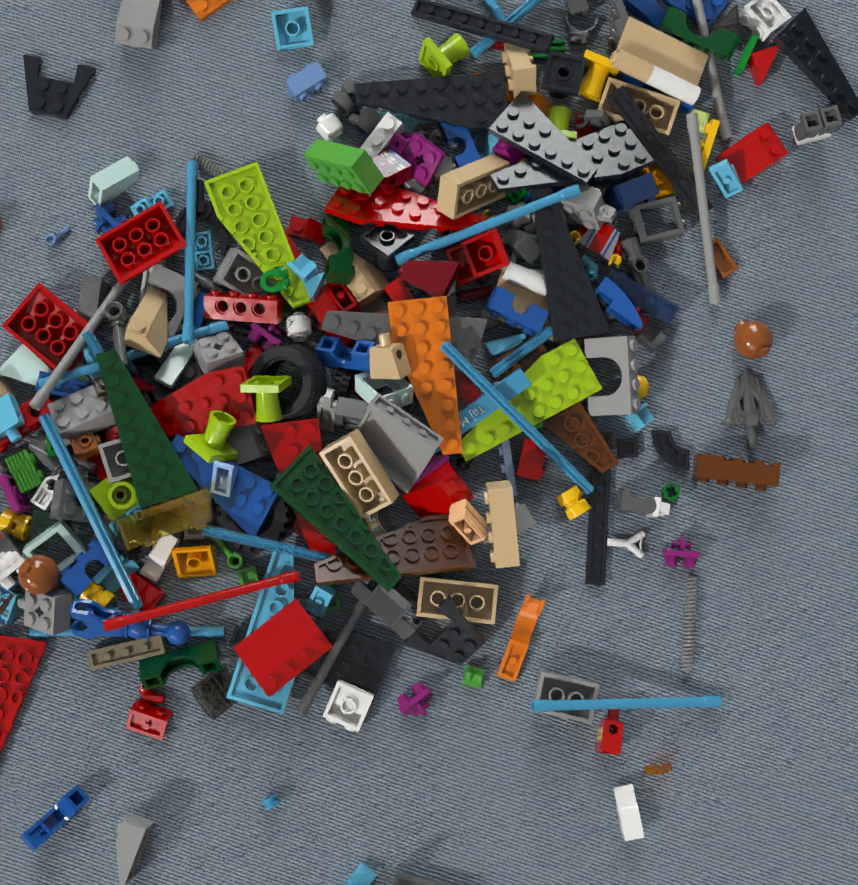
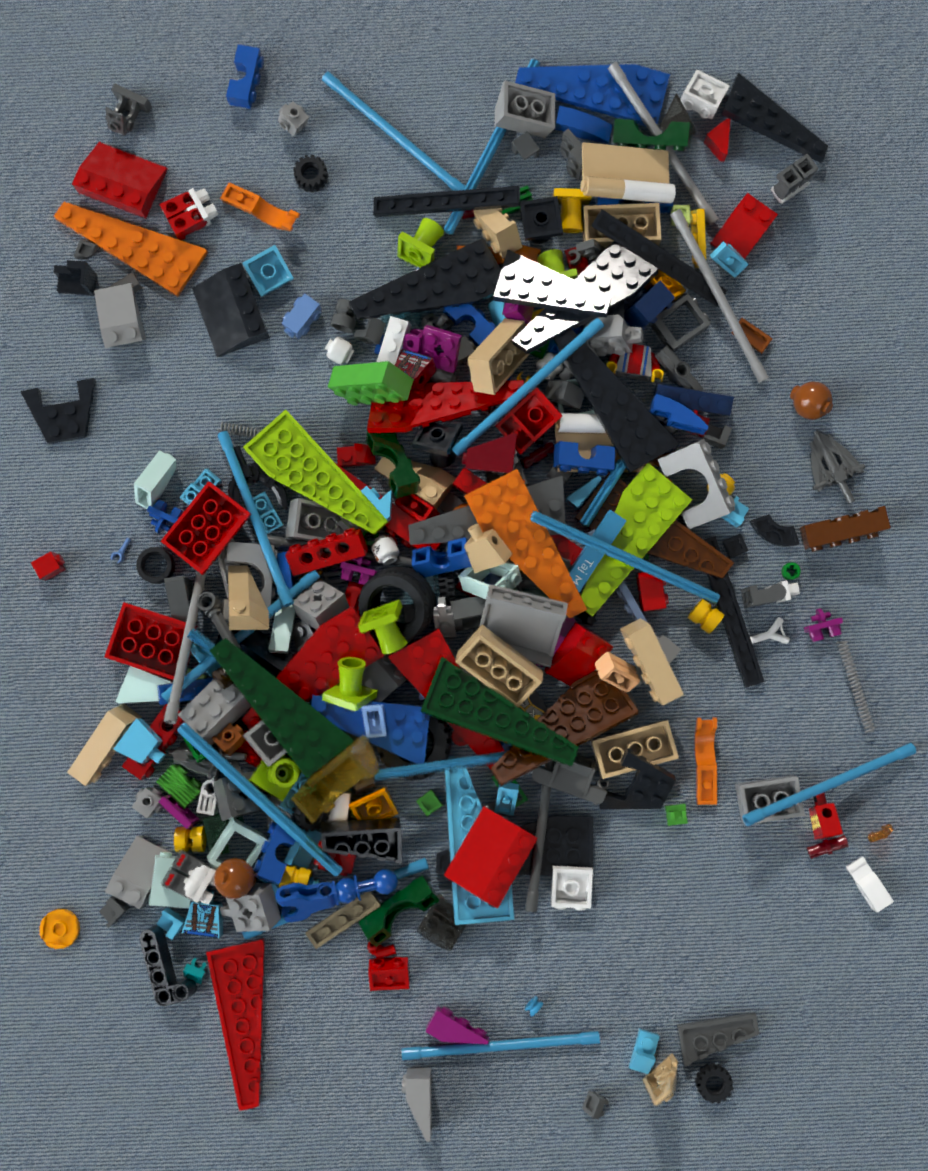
camera: 20 degrees left, 0 degrees up
blue arch [20,785,90,852] -> none
red piece [103,569,300,632] -> none
dark red slope [132,377,156,392] -> none
bright green brick [206,527,245,569] -> none
green piece [260,266,290,293] -> none
medium azure panel [287,254,319,284] -> none
magenta hips [397,682,434,717] -> none
flat silver helmet [564,13,599,46] -> none
medium azure arm [581,254,599,281] -> none
green tile [733,34,759,77] -> none
none -> black tyre [136,547,175,584]
none -> black slope [192,263,270,357]
none -> black wedge [321,818,402,864]
none -> dark azure piece [402,1031,600,1060]
none -> magenta slope [425,1006,489,1044]
none -> dark red pin [807,835,849,859]

